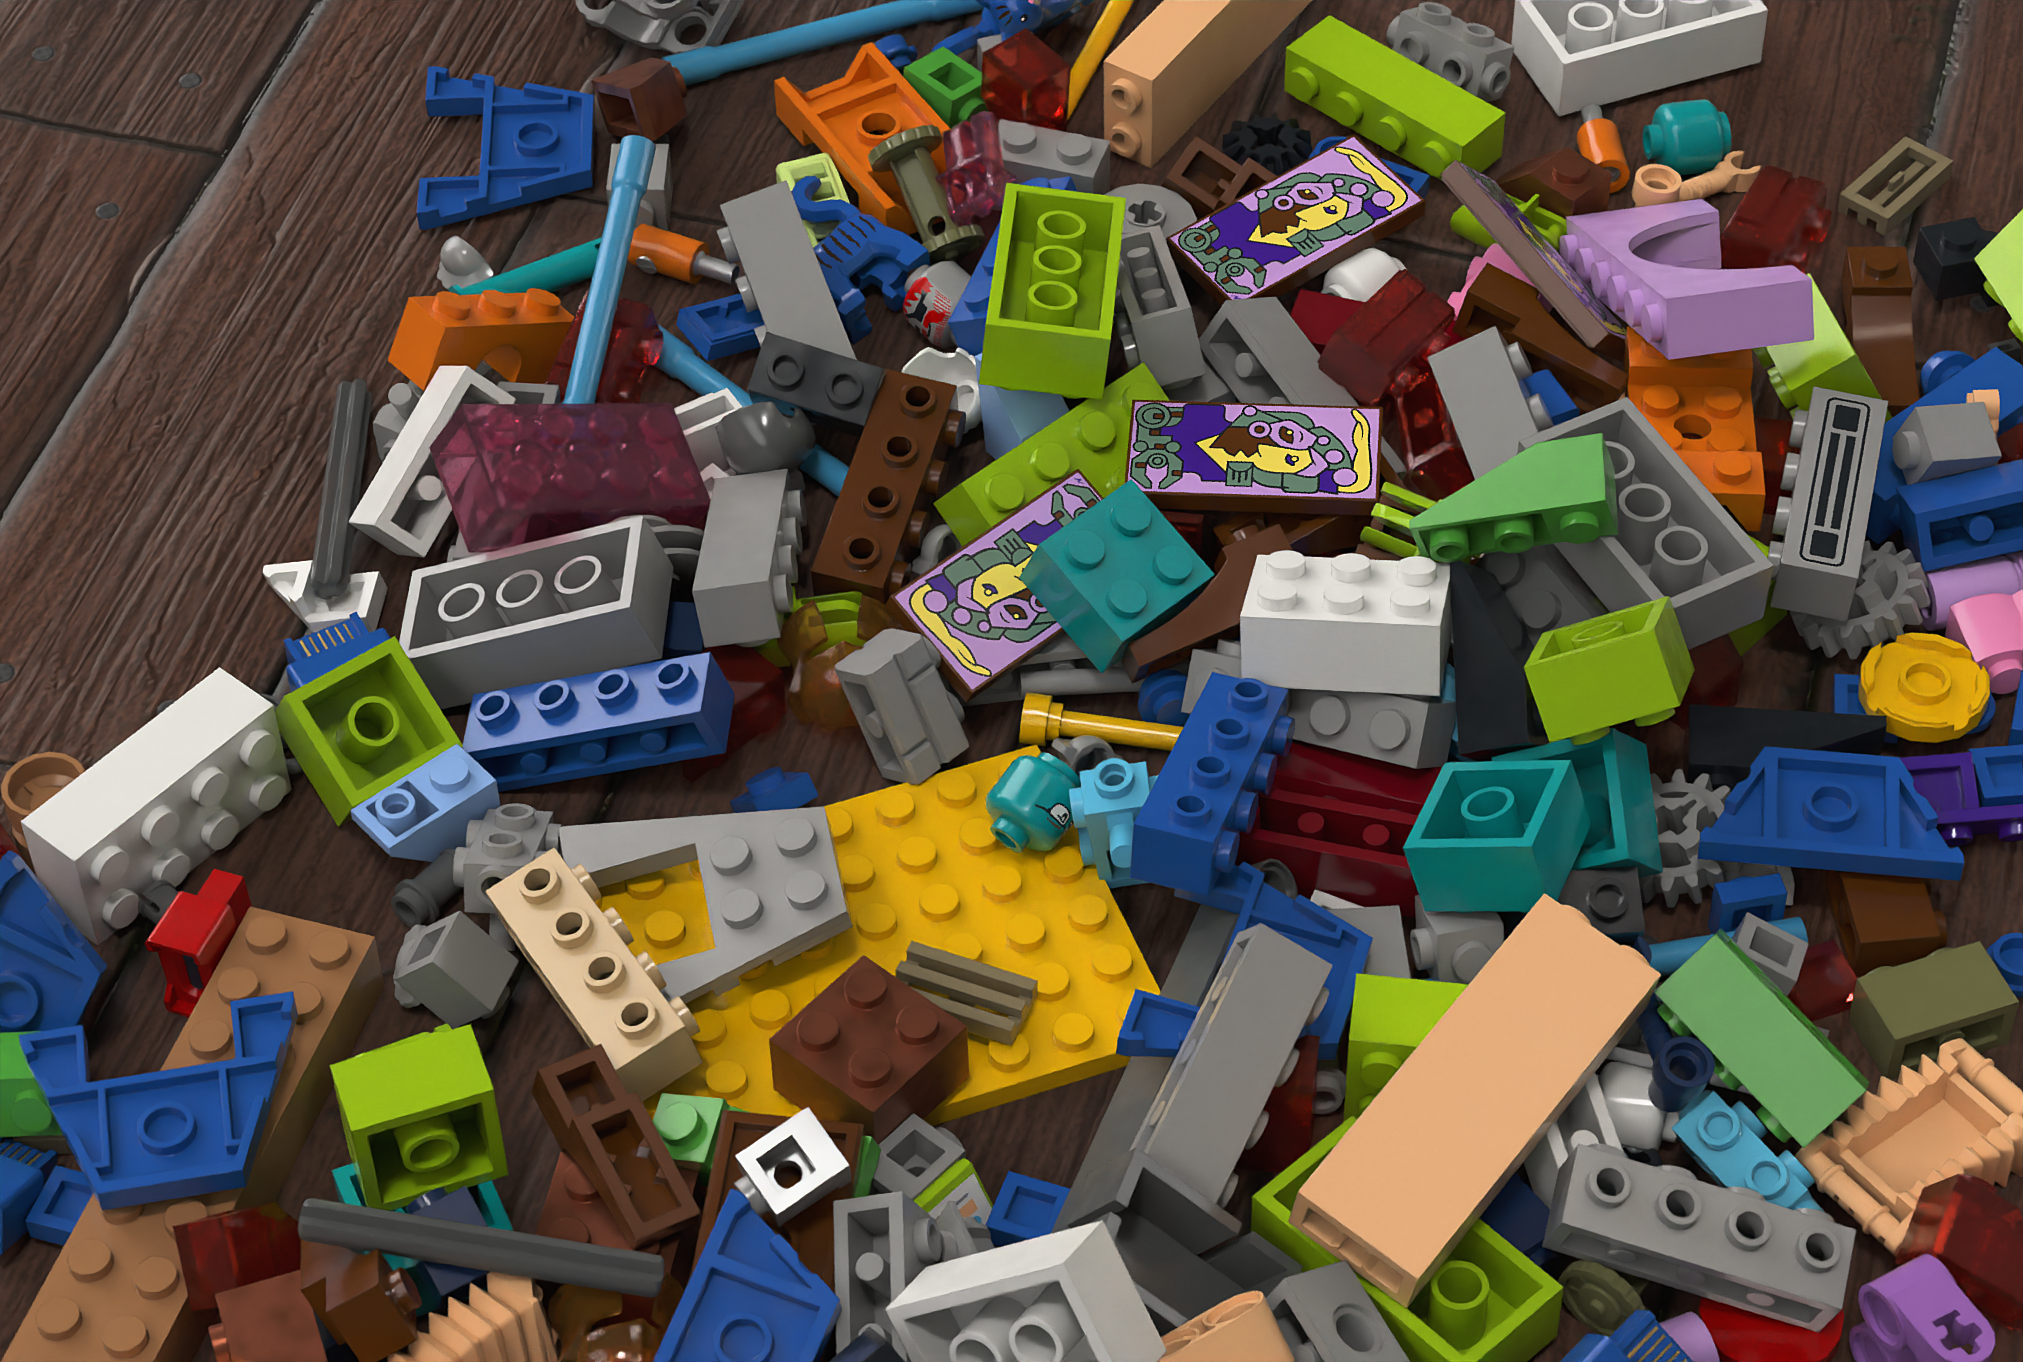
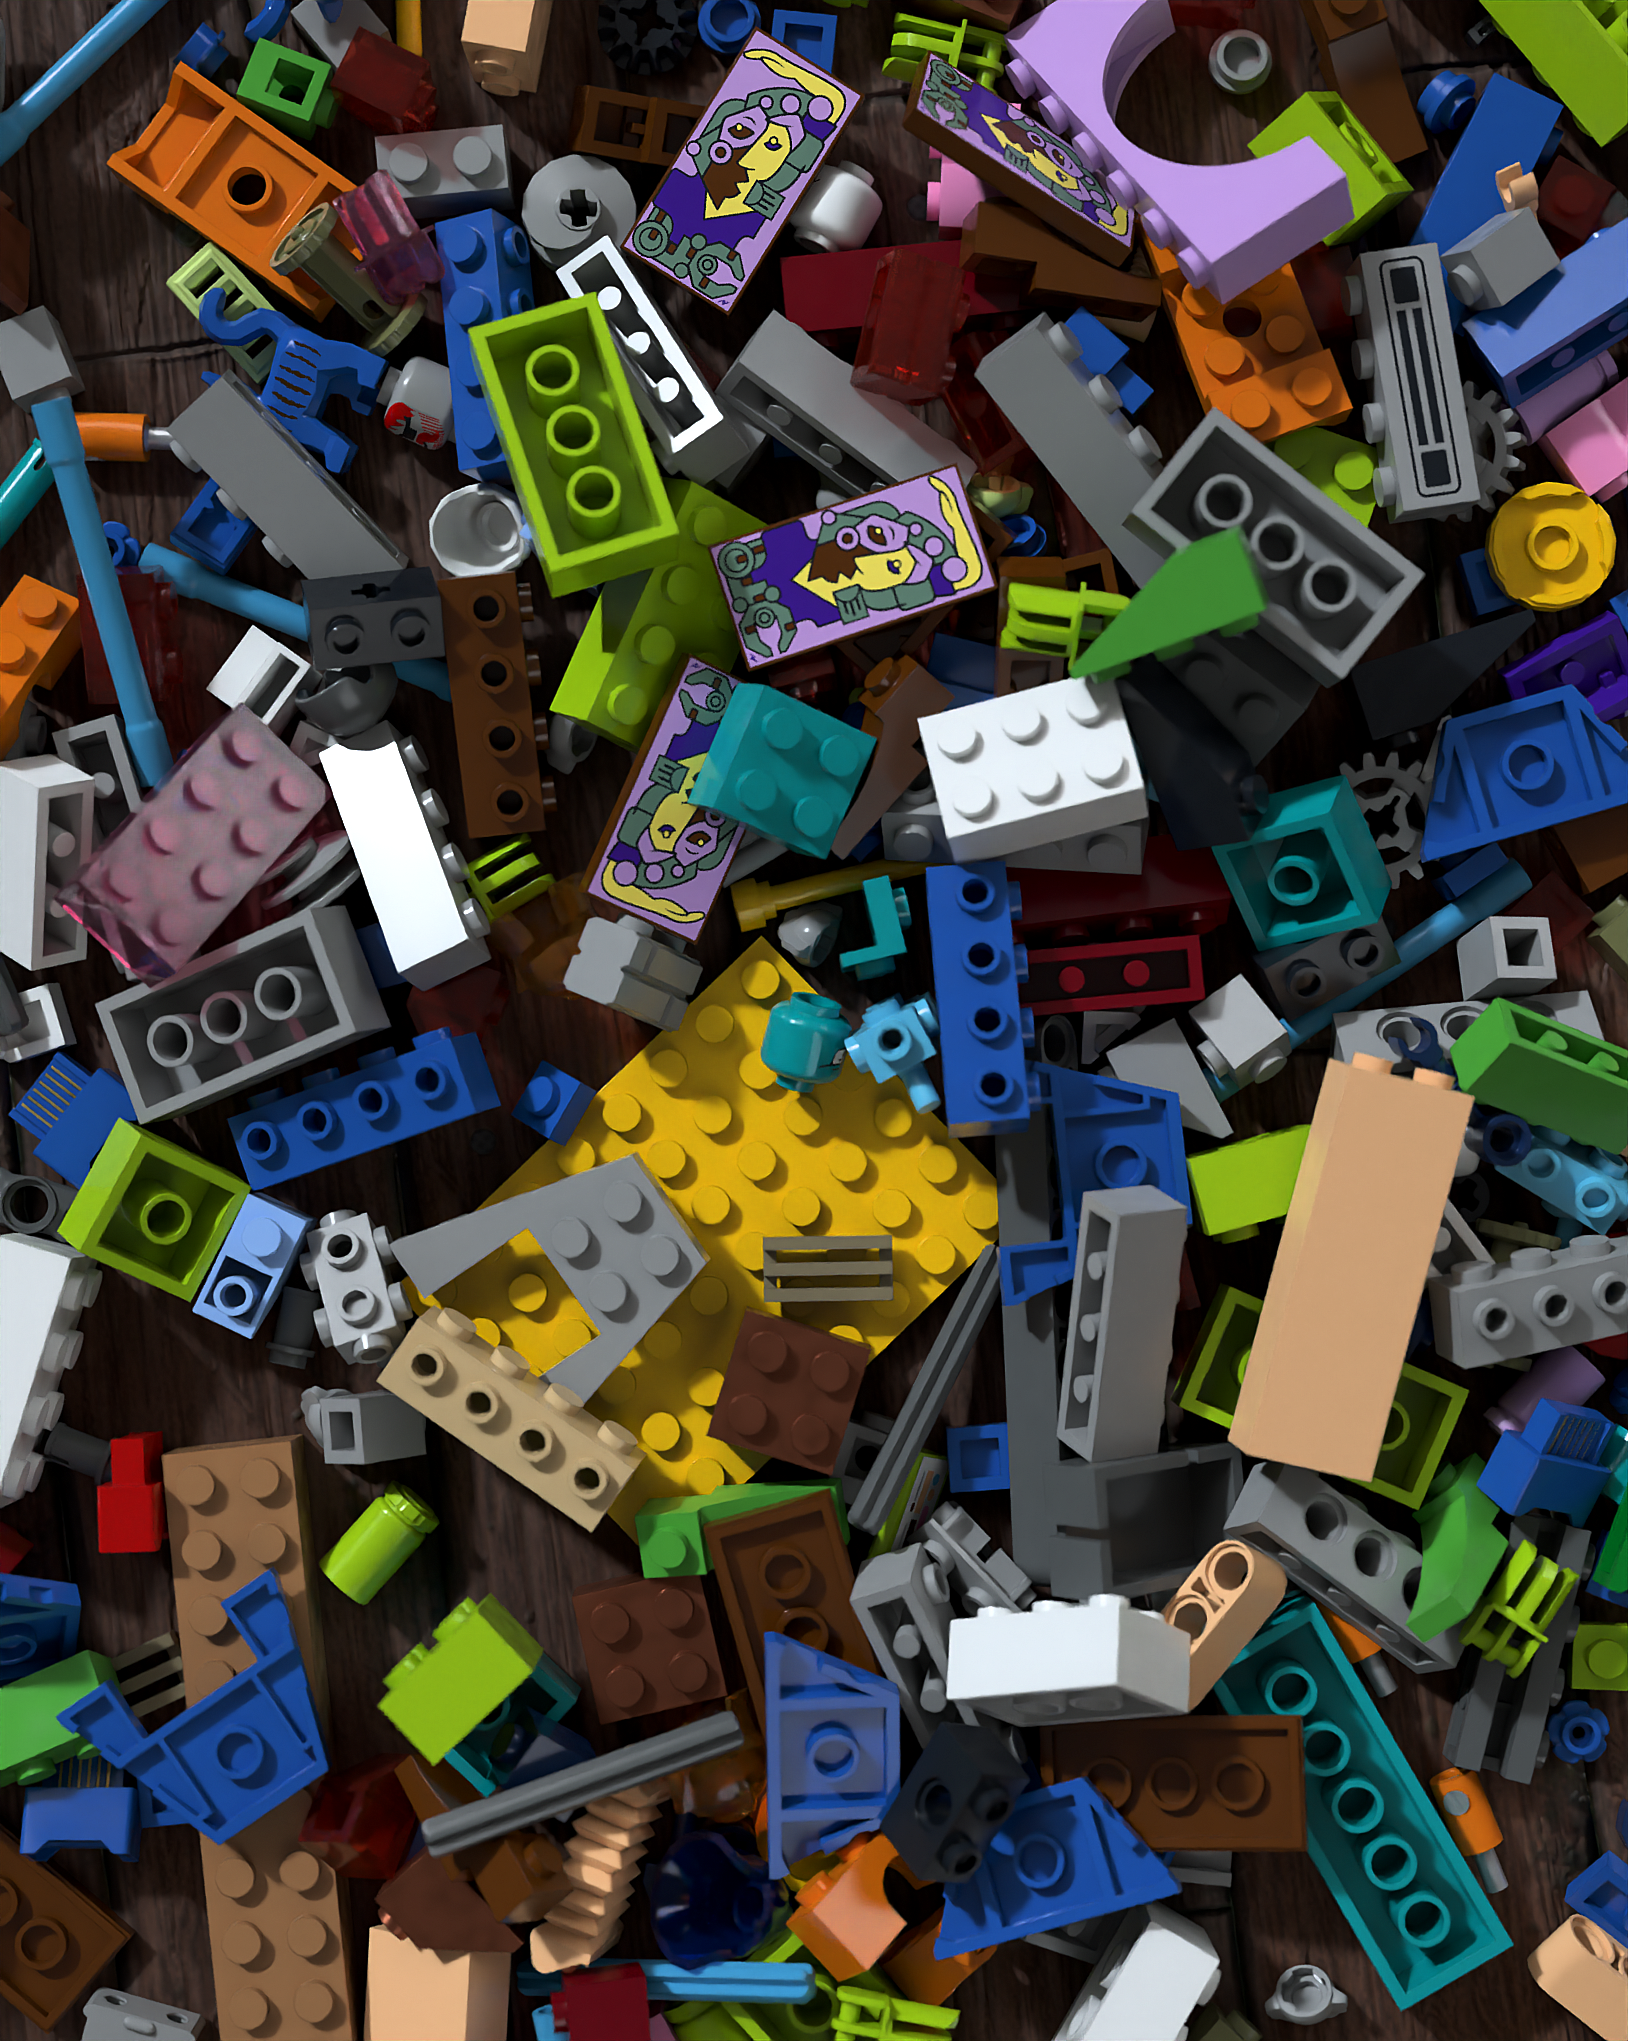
camera: 25 degrees left, 40 degrees up
reddish brown slope [532,1044,701,1251] -> none
brick [733,1107,851,1227] -> none
teal brick [1403,760,1591,913] -> none
lime brick [1524,596,1695,745] -> none
none -> teal bracket [839,875,912,981]
none -> dark grey axle [847,1244,1001,1535]

